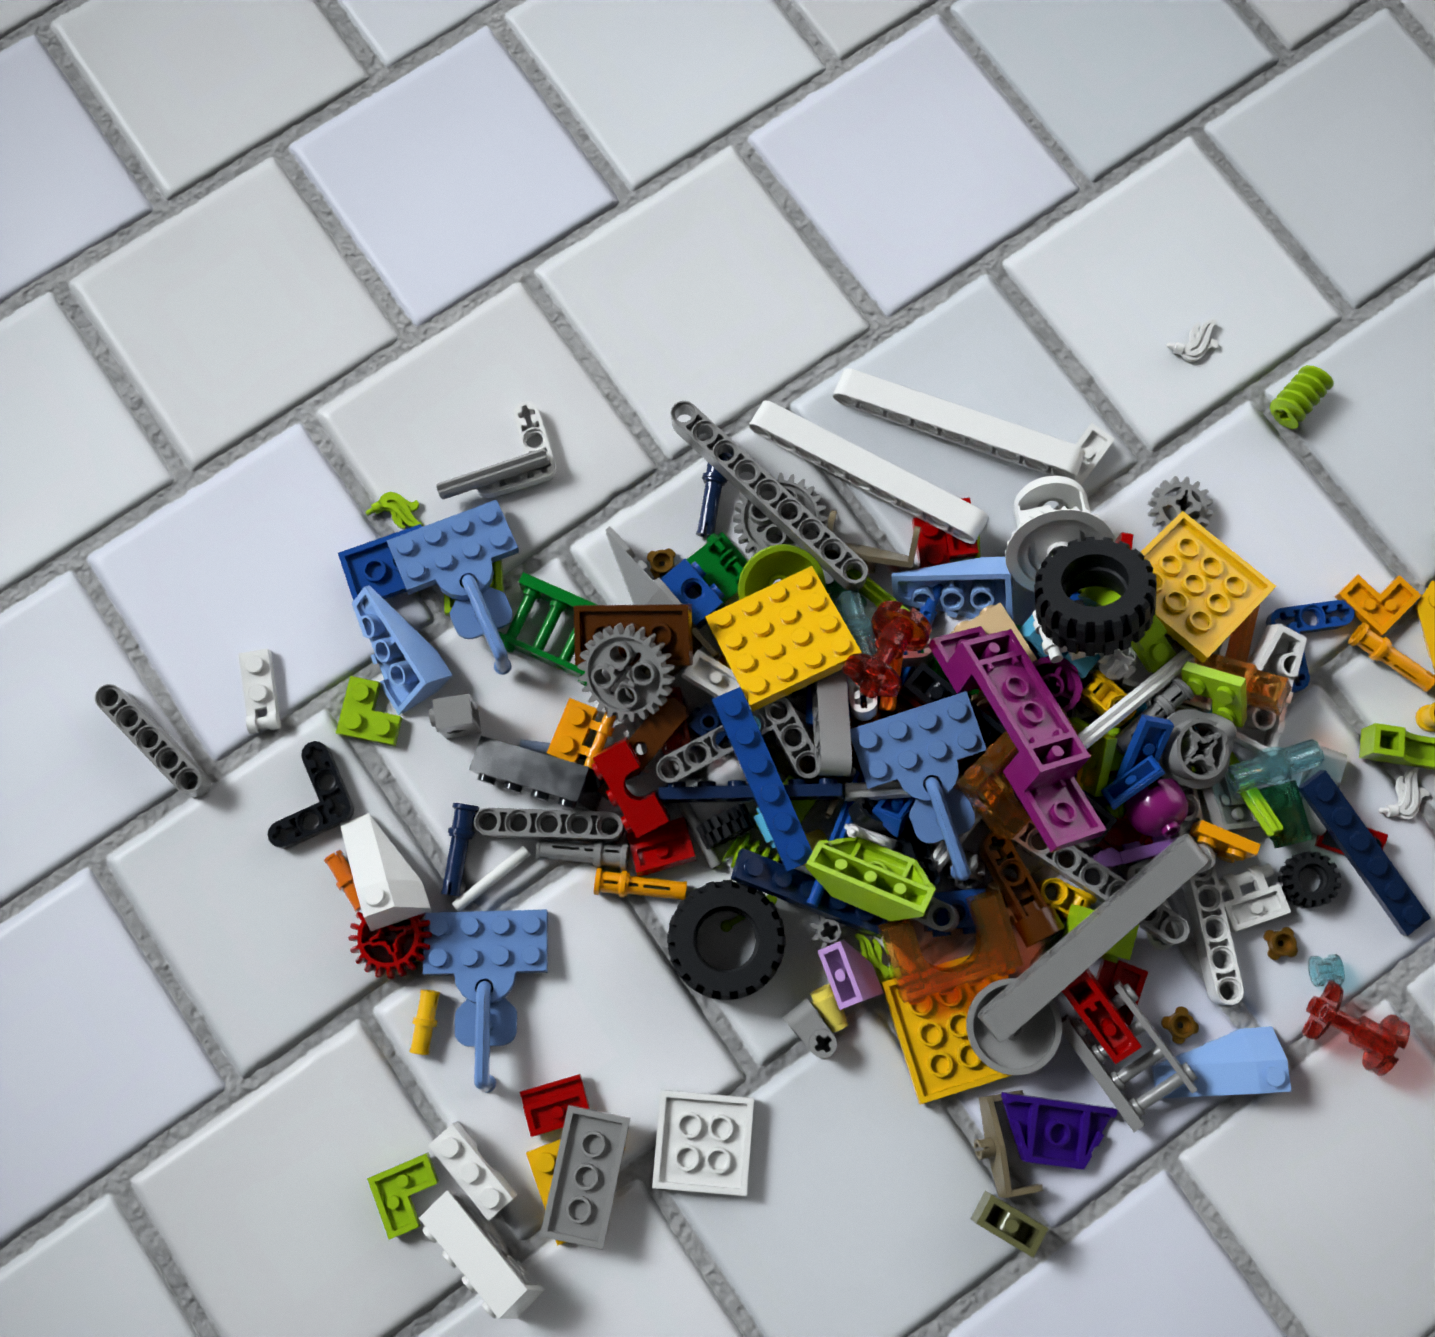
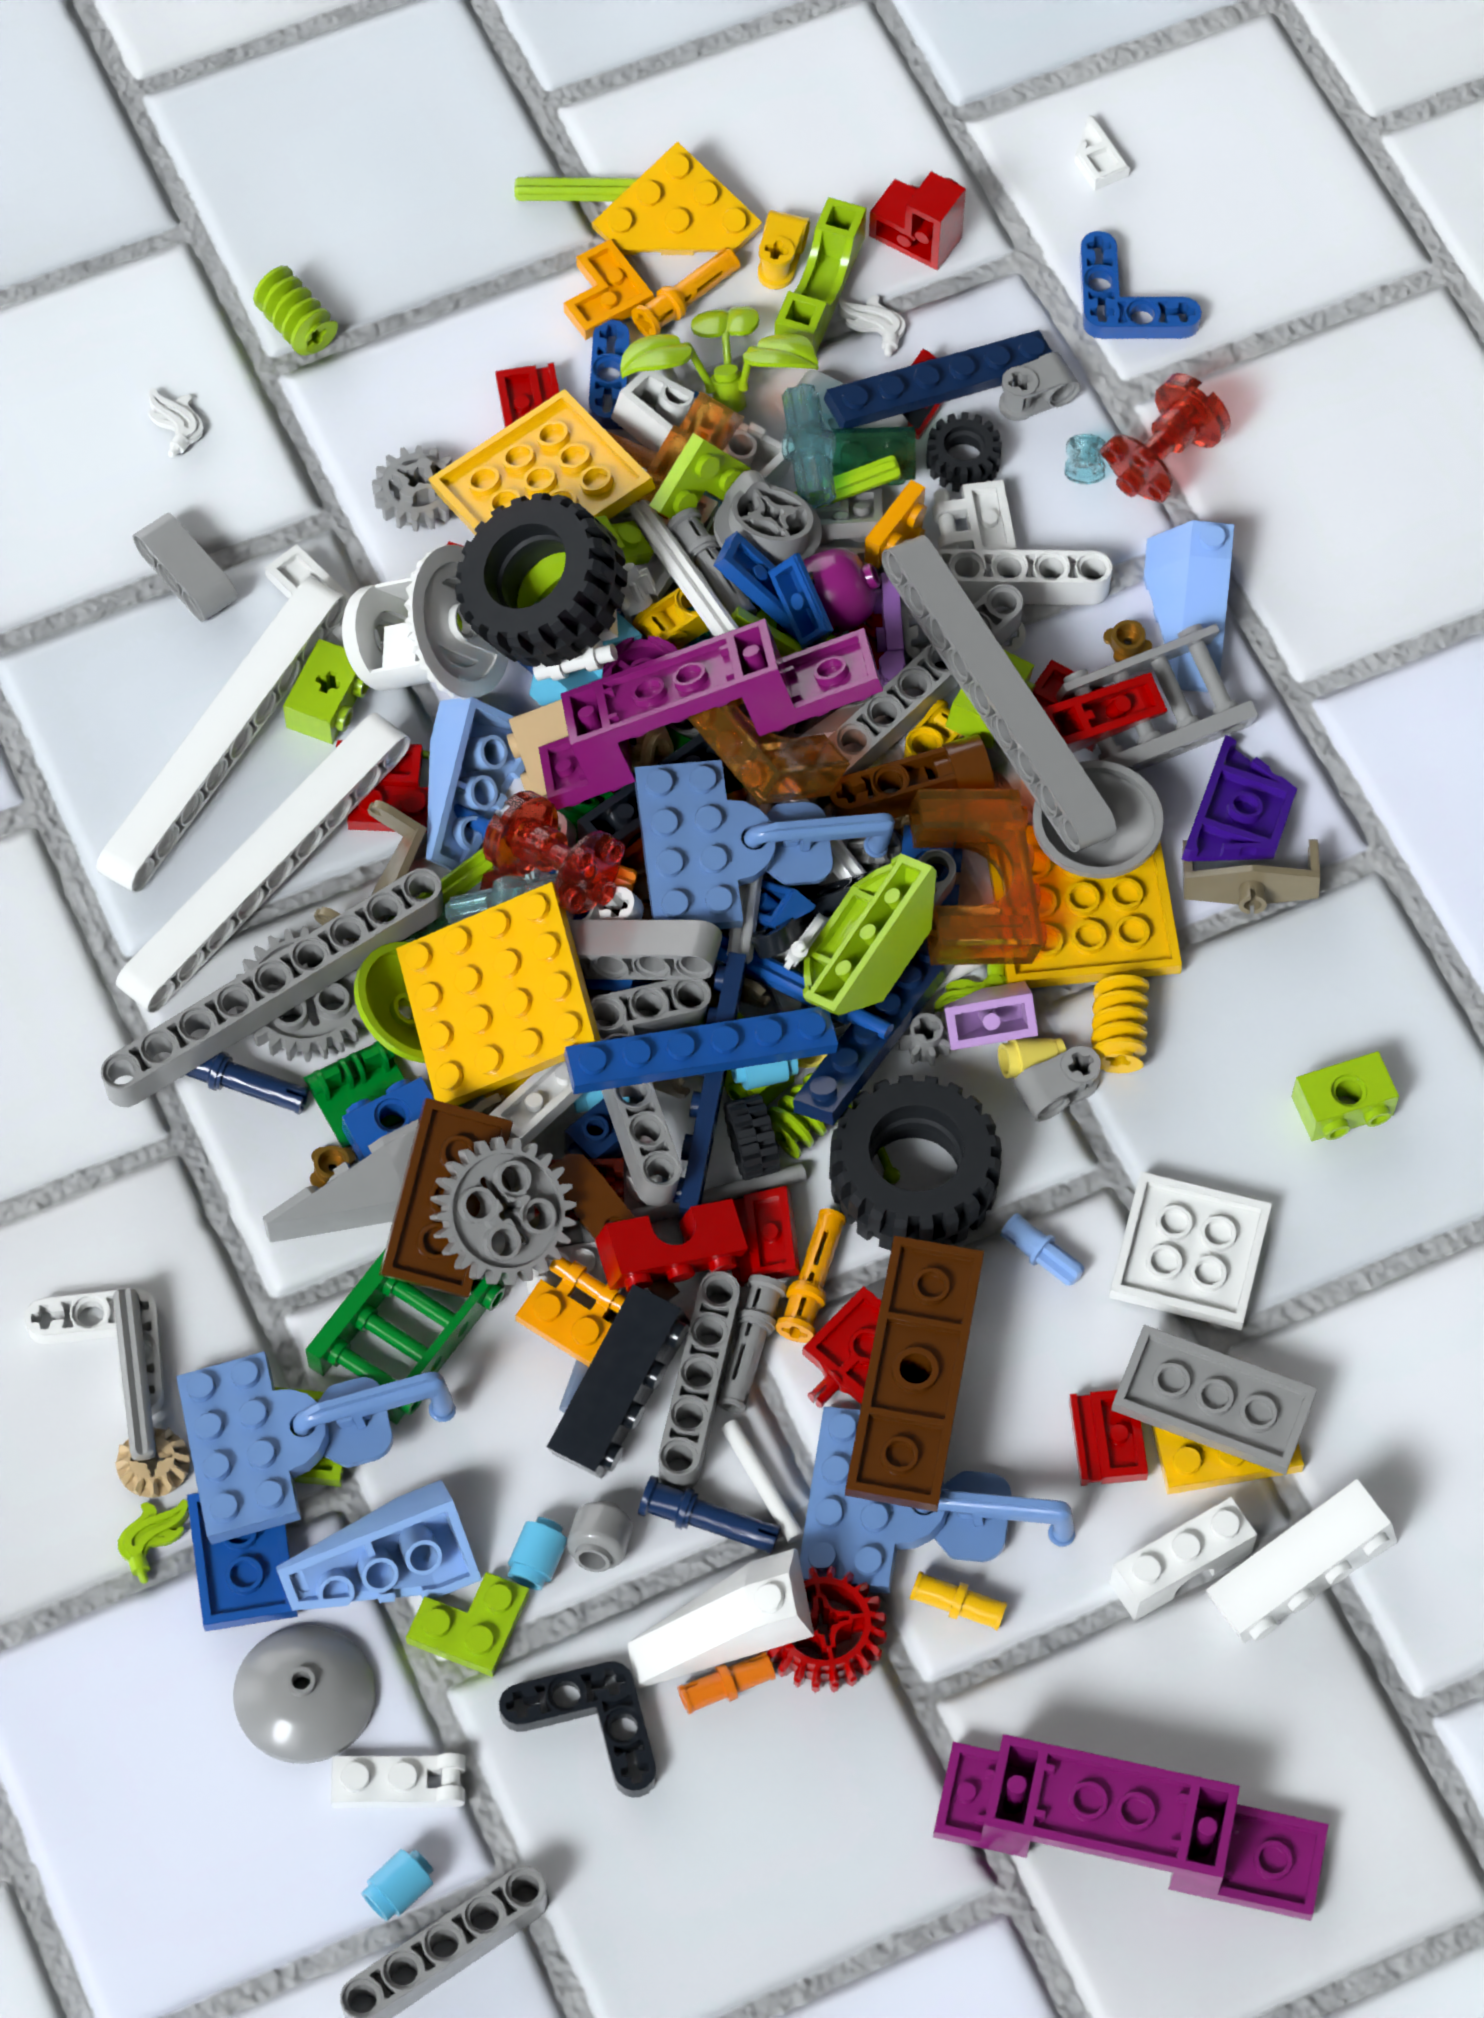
camera: 80 degrees left, 15 degrees down
lime plate [367,1152,439,1240] -> none
light grey brick [429,693,482,739] -> none
olive brick [970,1190,1048,1258] -> none
pearl gold plate [1263,927,1298,960] -> none
none -> tan gear [115,1427,190,1498]
none -> light grey beam [133,512,238,622]
none -> light grey dish [233,1625,375,1764]
none -> lime brick [283,639,369,745]
none -> medium azure brick [361,1849,434,1921]
none -> red plate [495,363,559,428]
none -> medium azure brick [508,1517,567,1590]
none -> light grey head [567,1501,633,1572]
none -> lime plant [620,306,819,414]
none -> red plate [802,1286,881,1408]
none -> reddish brown plate [845,1235,984,1512]
none -> magenta bracket [933,1734,1329,1921]
none -> light grey piece [999,352,1081,421]
none -> light blue axle [1000,1213,1085,1286]
none -> yellow piece [1091,974,1150,1073]
none -> lime brick [1291,1051,1399,1142]

